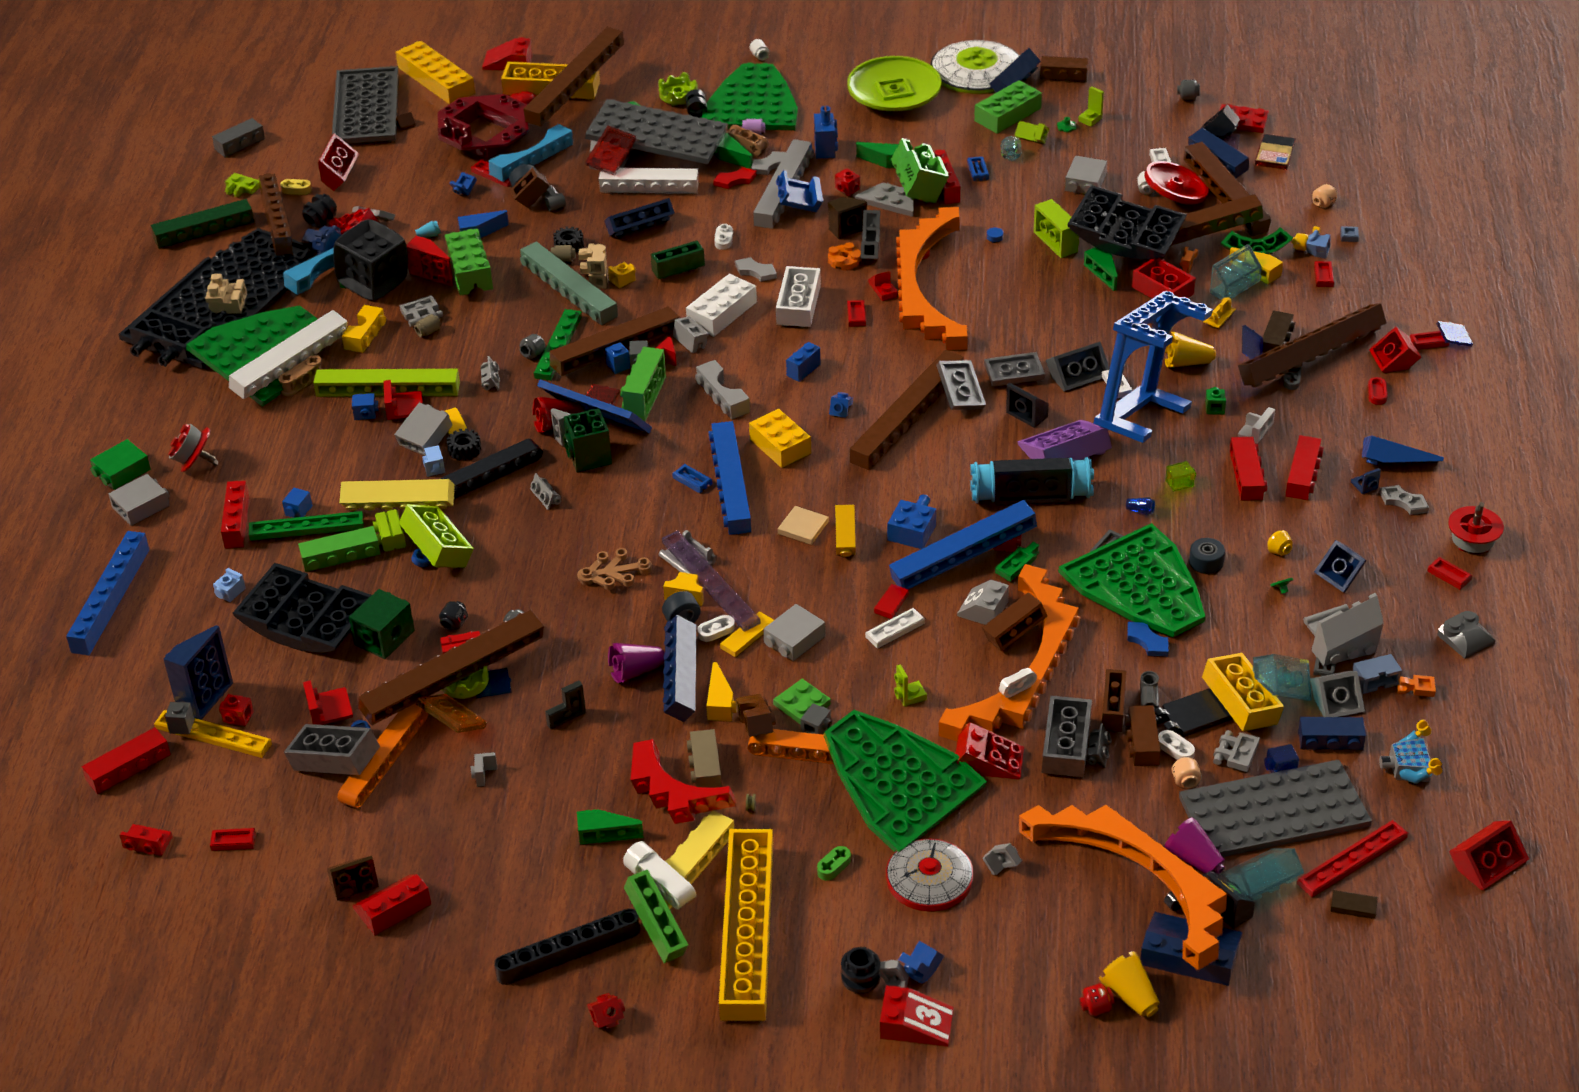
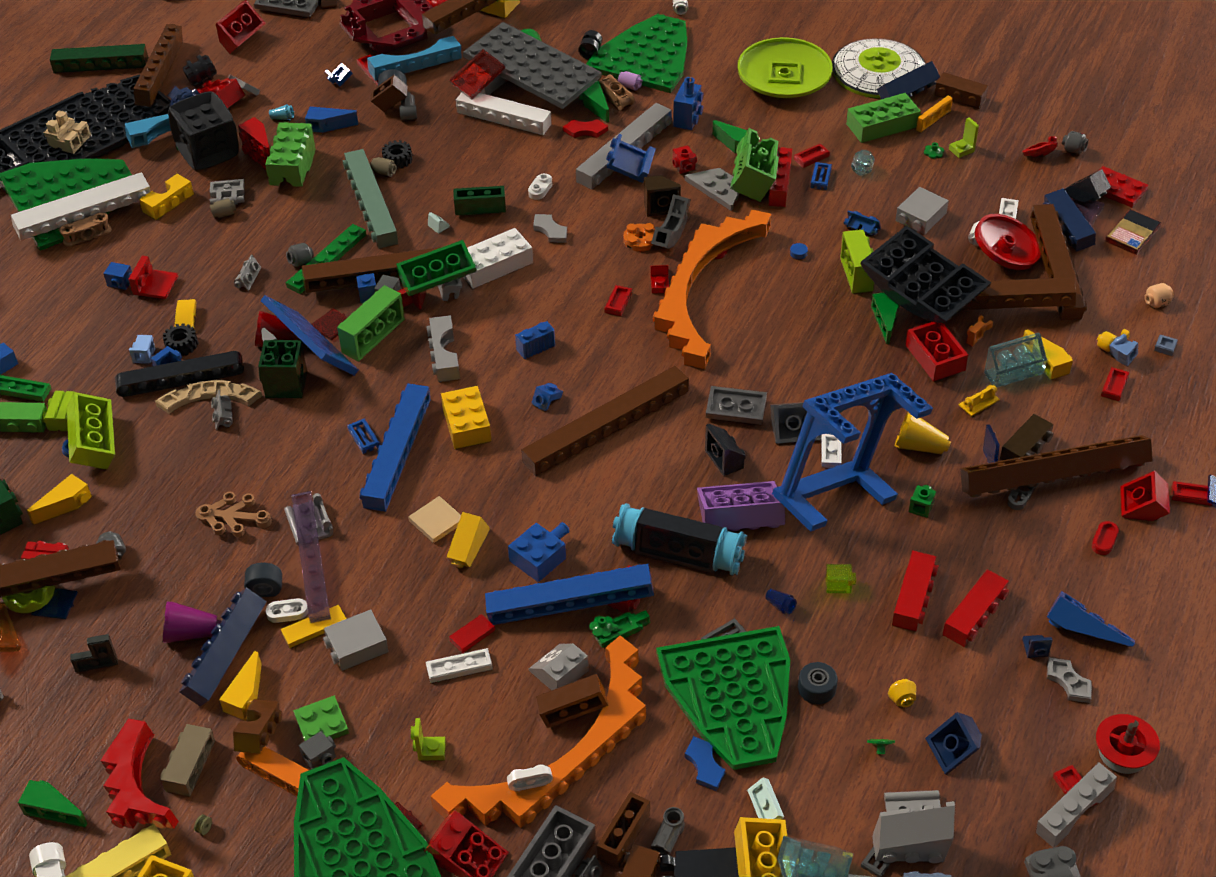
camera: 20 degrees right, 5 degrees up
lime hinge [225,173,260,197] -> none
light yellow beam [280,179,312,195] -> none
lime brick [314,369,460,397] -> none
light yellow brick [340,479,455,511] -> none
light grey brick [394,403,452,456] -> none
black head [439,601,468,631] -> none
tan hips [578,244,608,289] -> none
dark blue brick [604,198,675,237] -> none
yellow brick [608,262,636,288] -> none
lime plate [659,72,698,106] -> none
yellow brick [663,572,704,606] -> none
light grey tile [751,151,786,175] -> none
white brick [776,266,821,327] -> none
flat silver plate [936,360,986,410] -> none
lime bracket [1015,121,1049,144] -> none
green brick [1221,227,1293,254] -> none
white panel [1238,407,1275,444] -> none
none -> yellow slope [27,474,92,524]
none -> blue bracket [151,346,182,366]
none -> tan tile [155,380,262,414]
none -> green brick [396,240,477,296]
none -> light aqua slope [428,212,450,234]
none -> green plant [589,616,616,638]
none -> light aqua plate [747,777,784,819]
none -> red tile [794,144,830,168]
none -> blue hinge [844,210,881,236]
none -> light orange tile [916,95,953,132]
none -> red arm [1022,136,1058,158]
none -> light grey arch [1036,762,1117,848]

